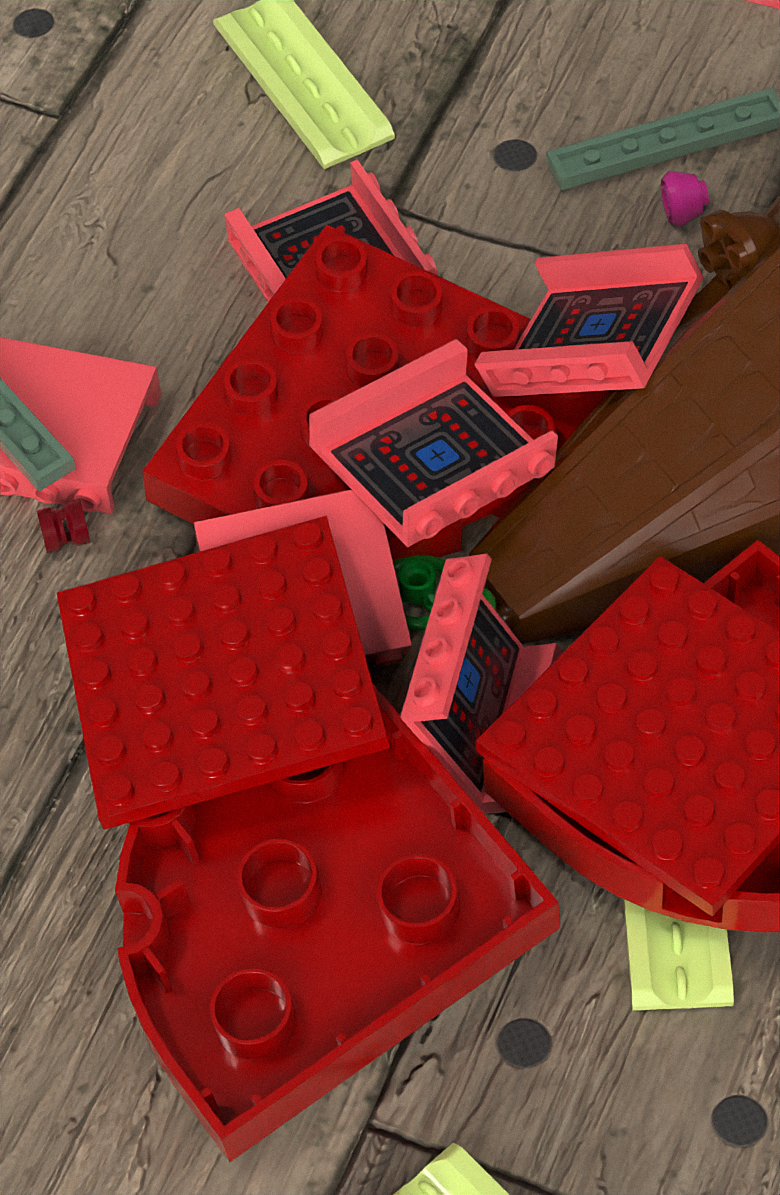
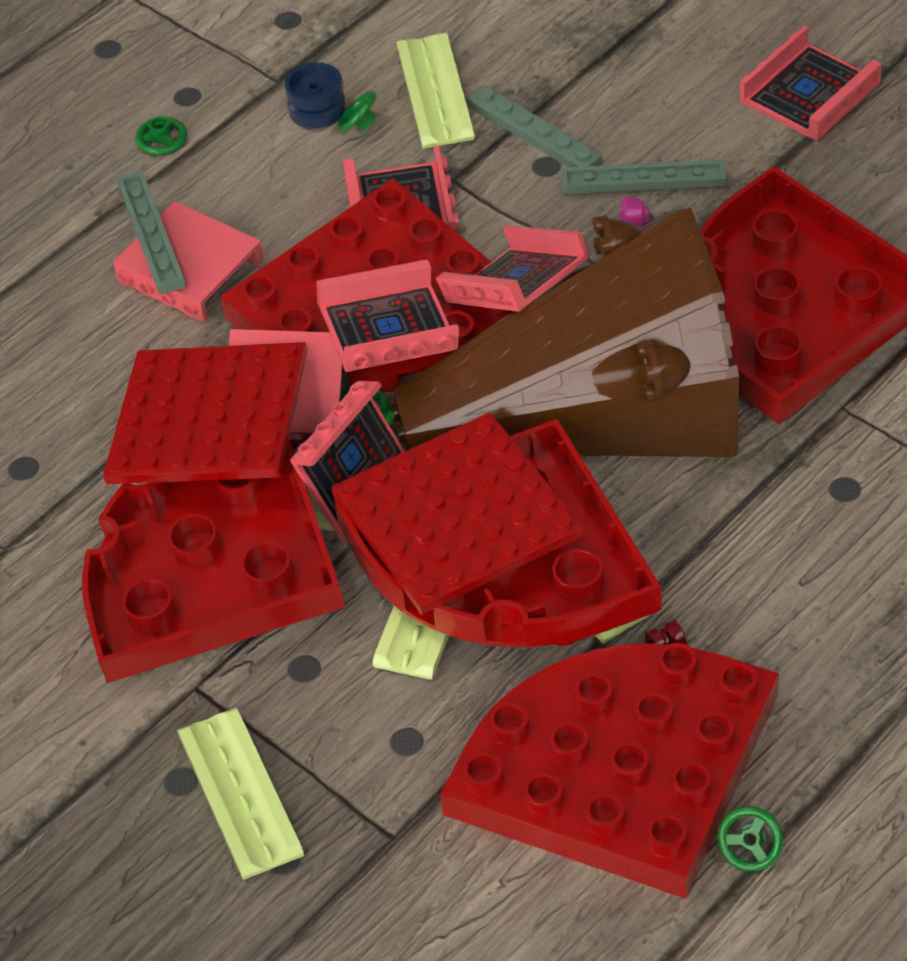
camera: 20 degrees right, 5 degrees down
dark red wheel [36,500,91,553] -> none
none -> dark blue wheel [285,62,346,129]
none -> green piece [337,90,377,132]
none -> sand green plate [467,85,603,167]

